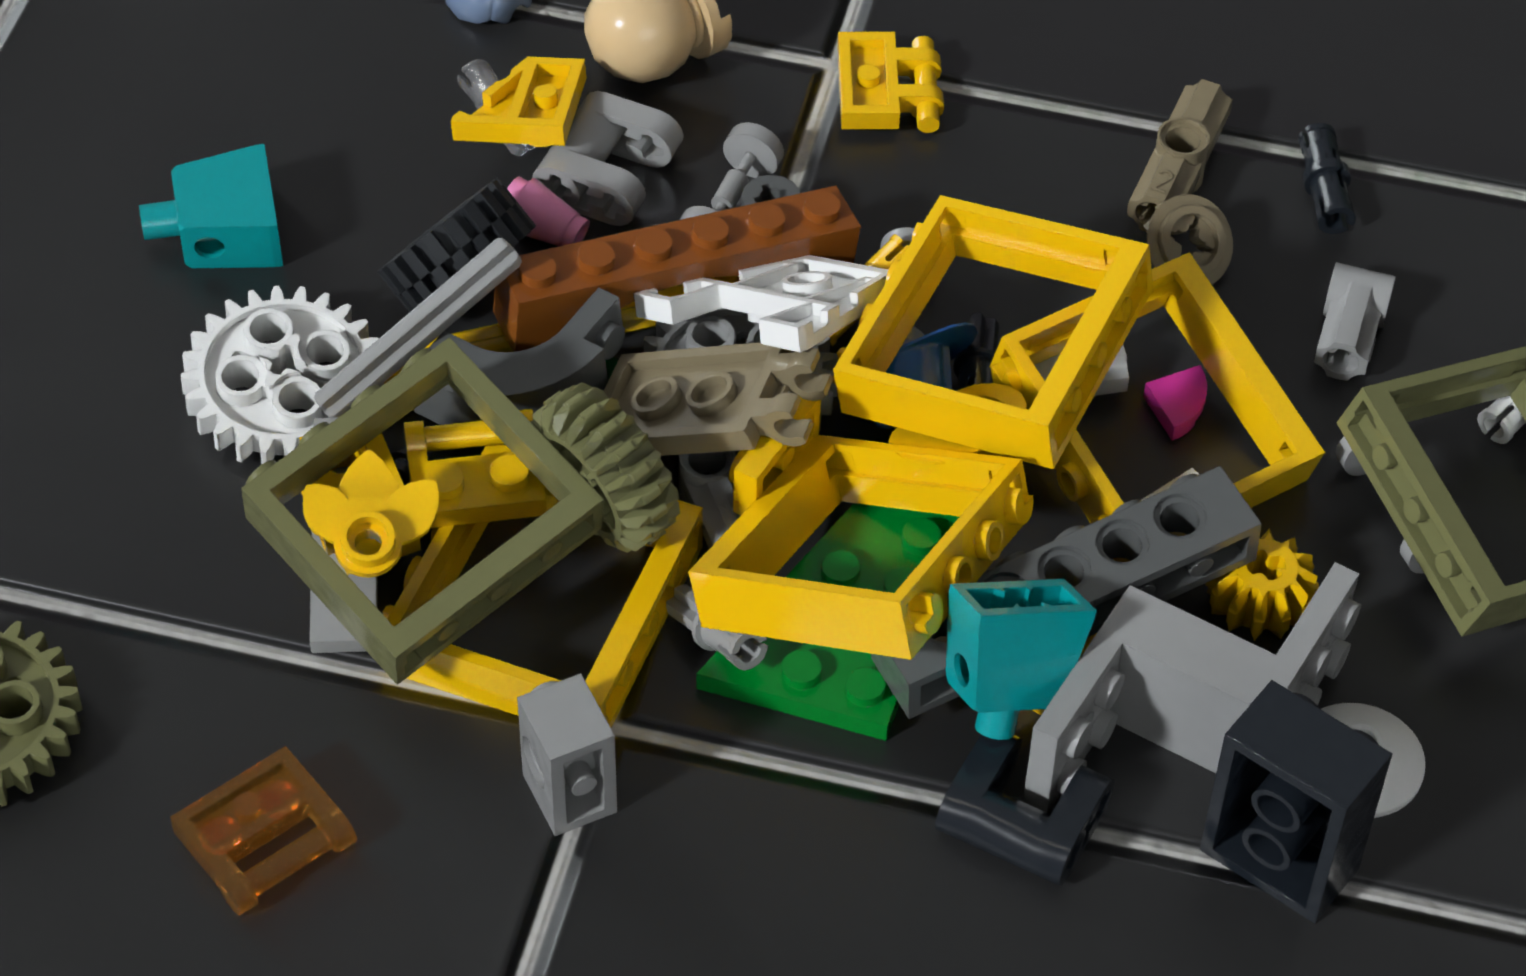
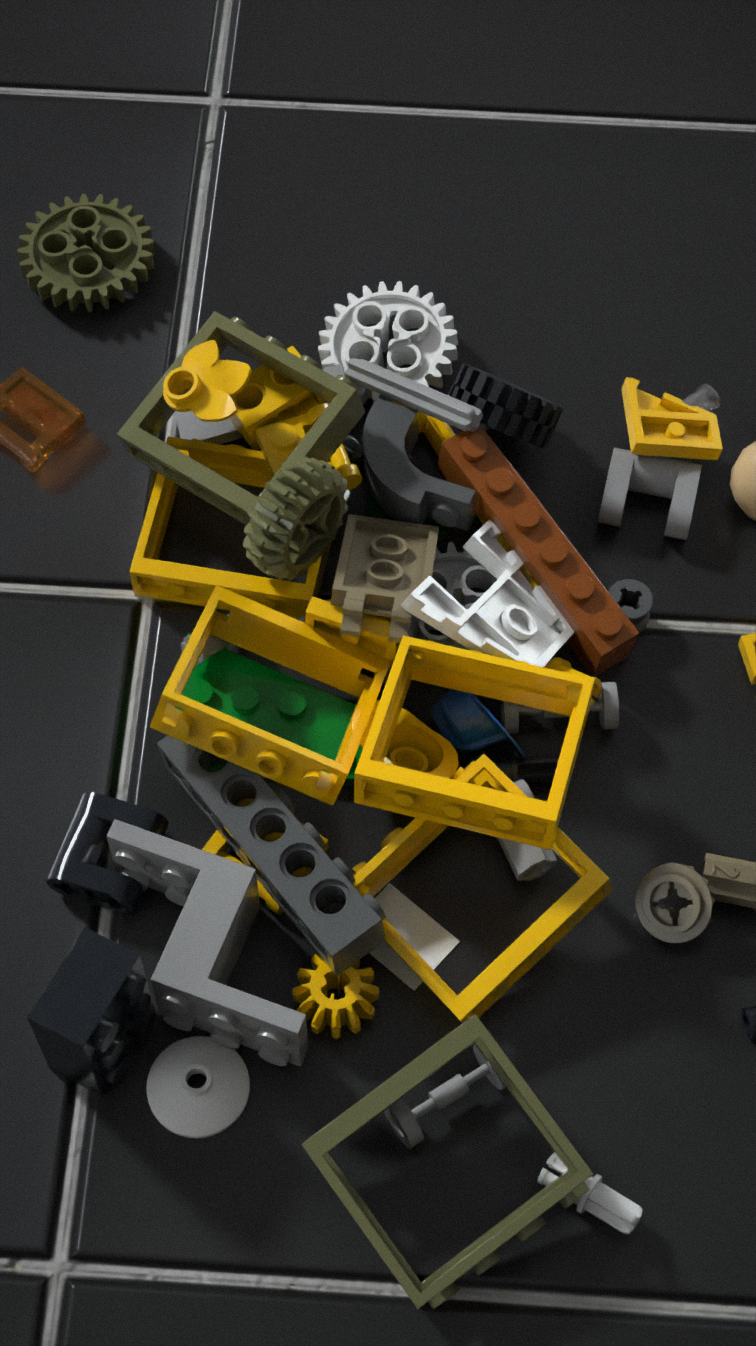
camera: 80 degrees right, 10 degrees up
teal torso [139,144,283,268] -> none
bright pink cone [507,176,590,247] -> none
light grey brick [517,673,617,836] -> none
light grey wheel [680,122,784,220] -> none
teal torso [946,579,1097,740] -> none
dark pink tile [1143,365,1207,441] -> none
light grey piece [1314,262,1396,381] -> none

